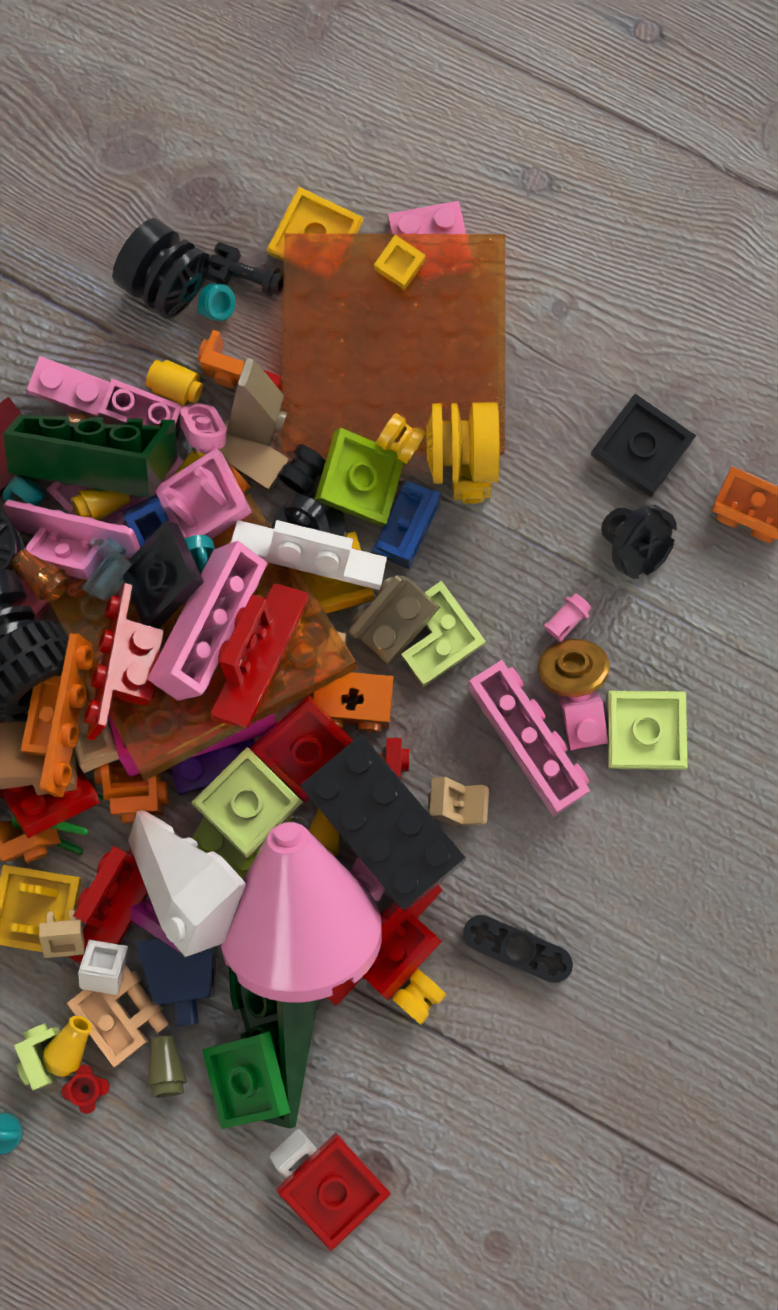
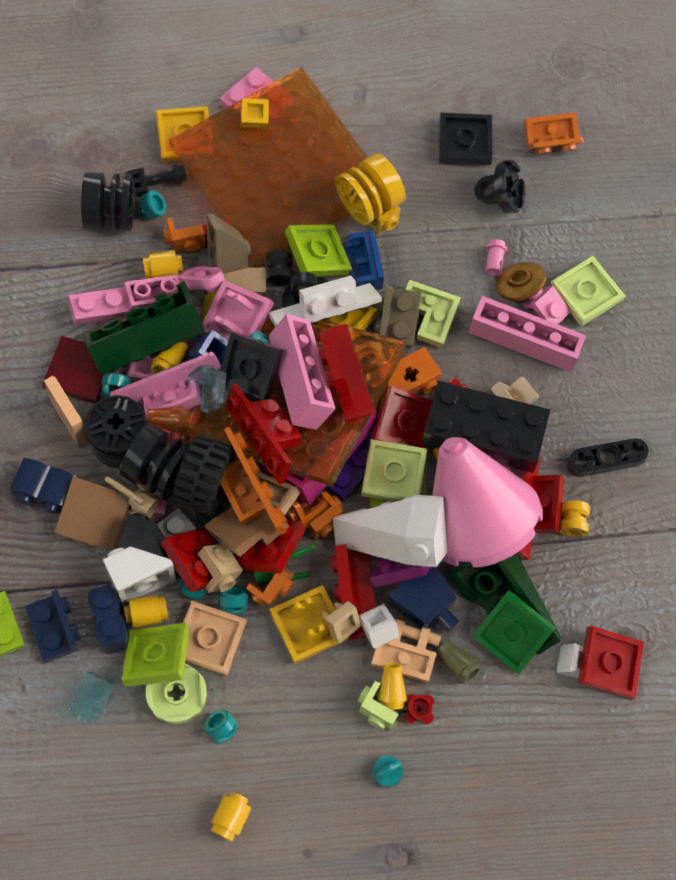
camera: 45 degrees left, 10 degrees down
yellow wheel [375,413,427,465] -> none

